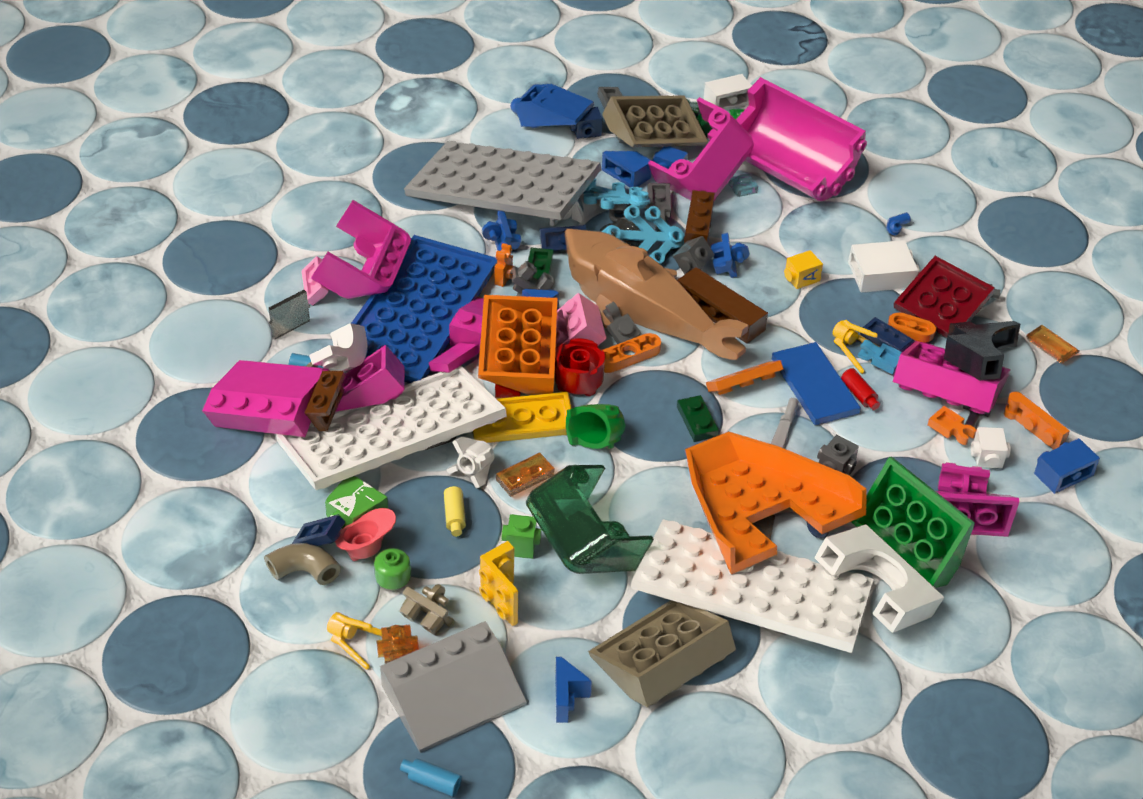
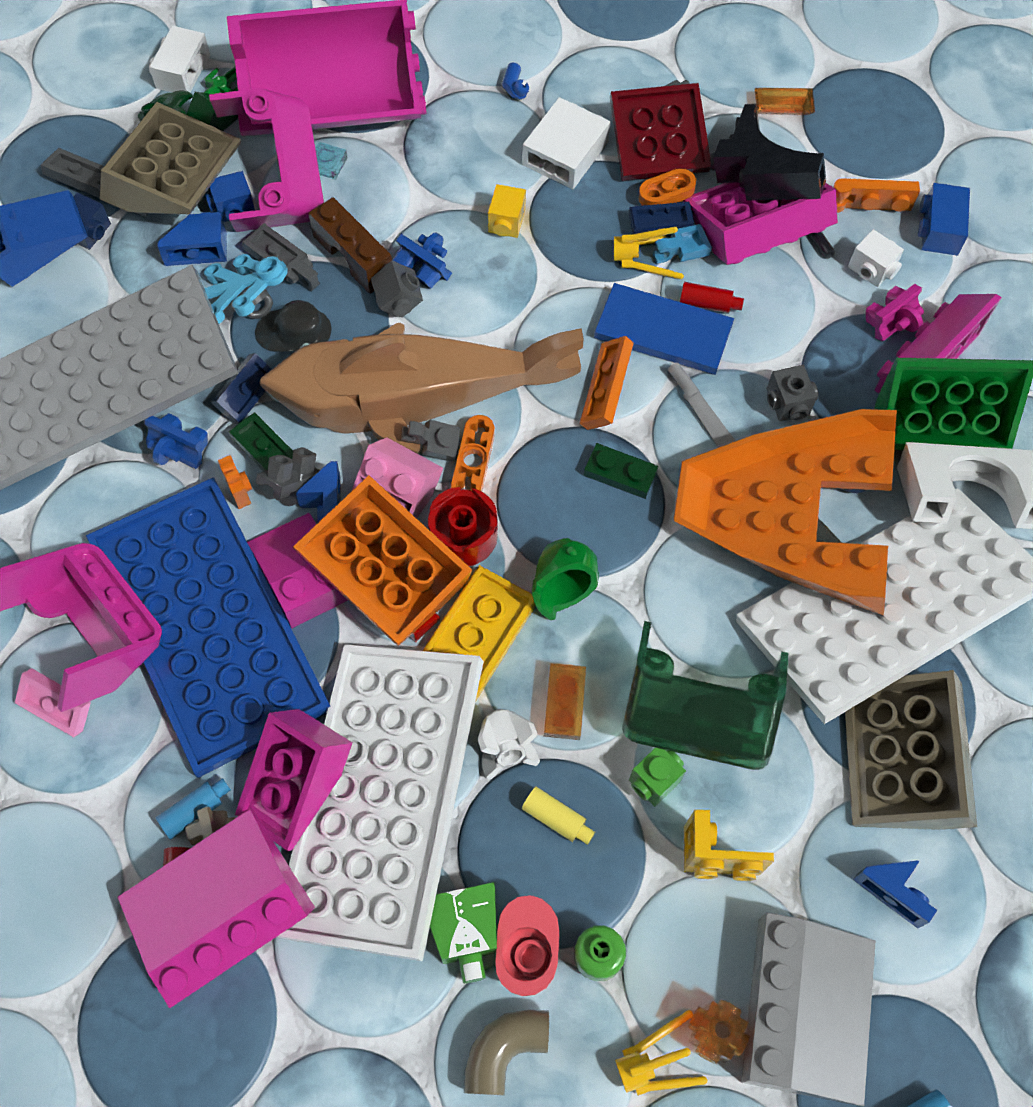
camera: 50 degrees left, 20 degrees up
clear smoke piece [268,289,310,339] -> none
dark blue plate [292,514,346,546] -> none
reddish brown bracket [304,371,346,431] -> none
white arch [310,323,367,372] -> none
dark tan hips [399,584,454,635] -> none
dark pink tile [429,343,479,373] -> none
medium azure plant [602,205,685,264] -> none
reddish brown brick [677,267,768,344] -> none
orange plate [928,406,977,445] -> none

